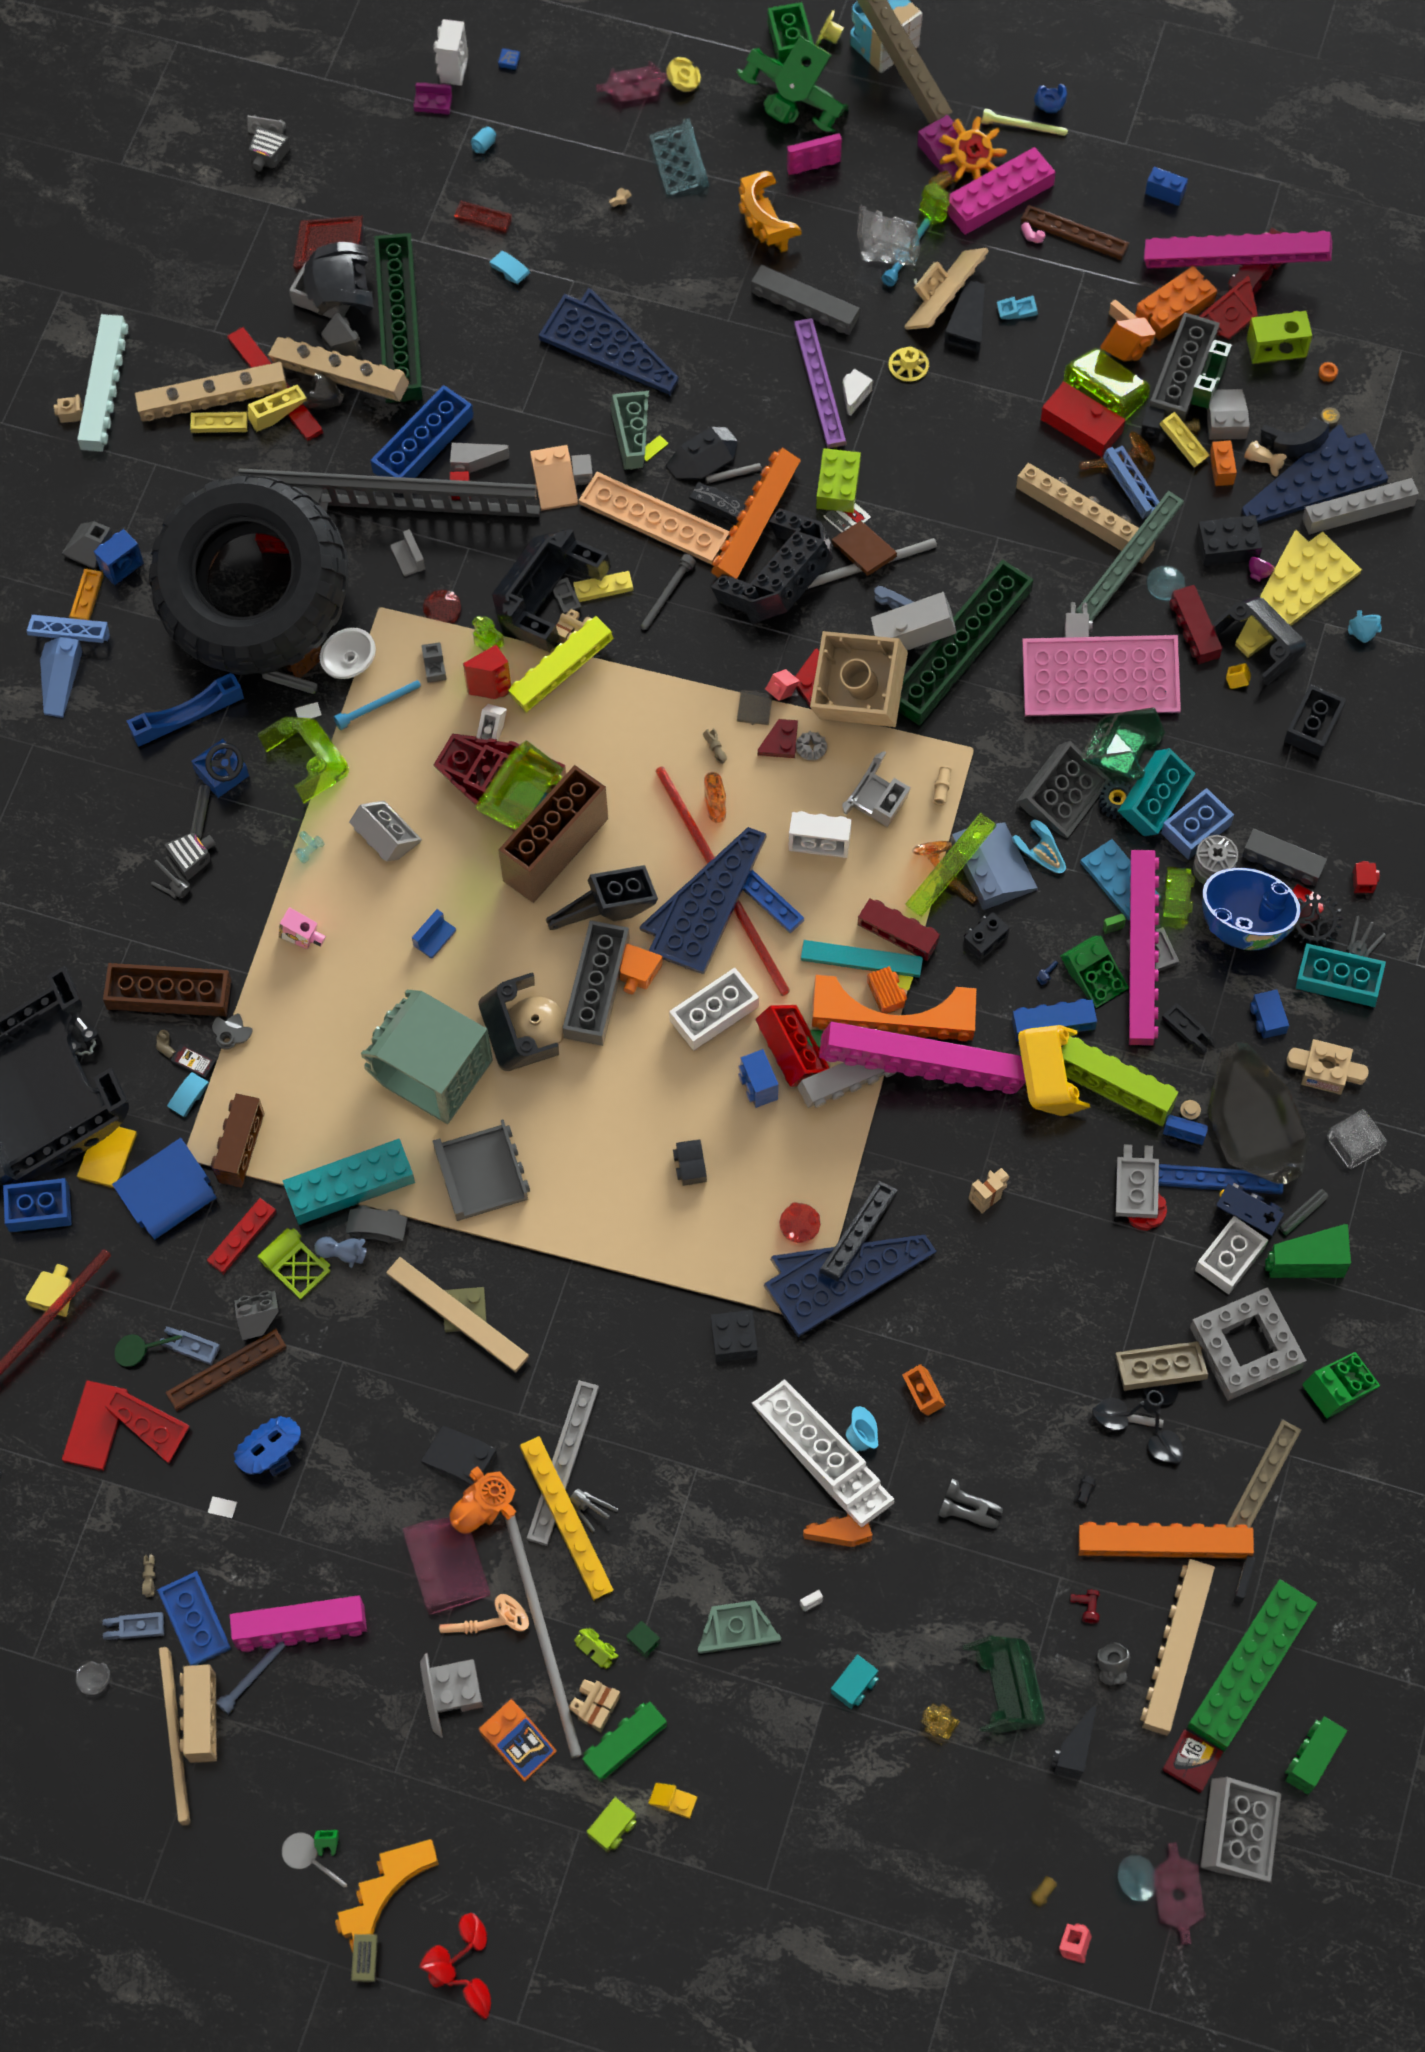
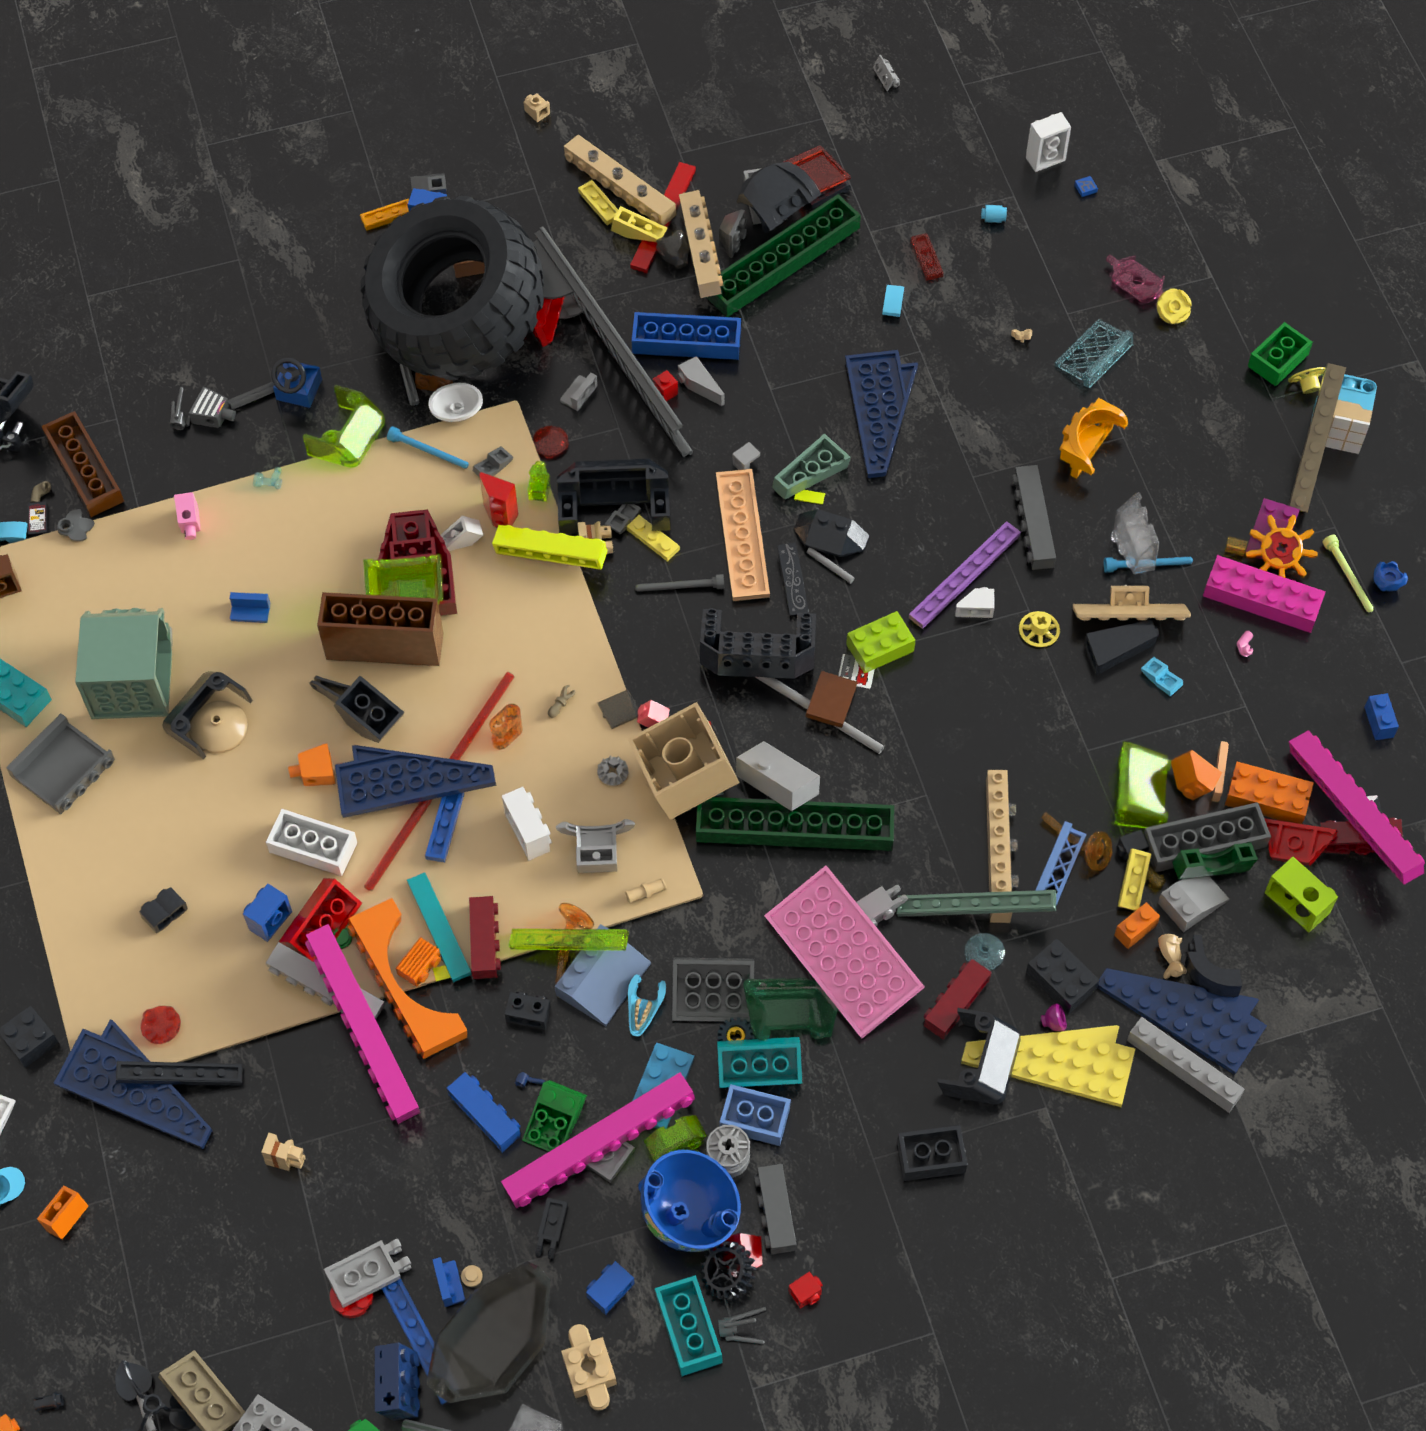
camera: 55 degrees right, 5 degrees down
medium blue fence [27,615,110,643] -> none
medium blue wedge [40,637,83,718] -> none
light aqua brick [77,314,128,452] -> none
blue arch [127,673,244,747] -> none
dark grey torso [249,126,290,171] -> none
white sticker [295,702,321,721] -> none
light grey slope [349,801,422,862] -> none
magenta bracket [414,83,452,114] -> none
light nougat slope [530,445,578,511] -> none
dark grey brick [563,920,630,1046] -> none
orange brick [711,447,801,579] -> none
green piece [737,36,849,133] -> none
dark red wing [757,719,798,758] -> none
dark pink plate [787,134,842,175] -> none
sand blue hinge [874,586,913,609] -> none
clear neon green brick [919,181,950,225] -> none
yellow windscreen [1018,1025,1090,1117] -> none
reddish brown tile [1021,205,1129,260] -> none
red brick [1041,382,1126,457] -> none
lime brick [1062,1036,1179,1127] -> none
bright green tile [1103,914,1126,934] -> none
white brick [1195,1216,1268,1294] -> none
yellow slope [1226,663,1251,689] -> none
orange tile [1318,362,1338,382] -> none
dark tan tile [1320,407,1340,427] -> none
medium azure helmet [1348,610,1382,643] -> none

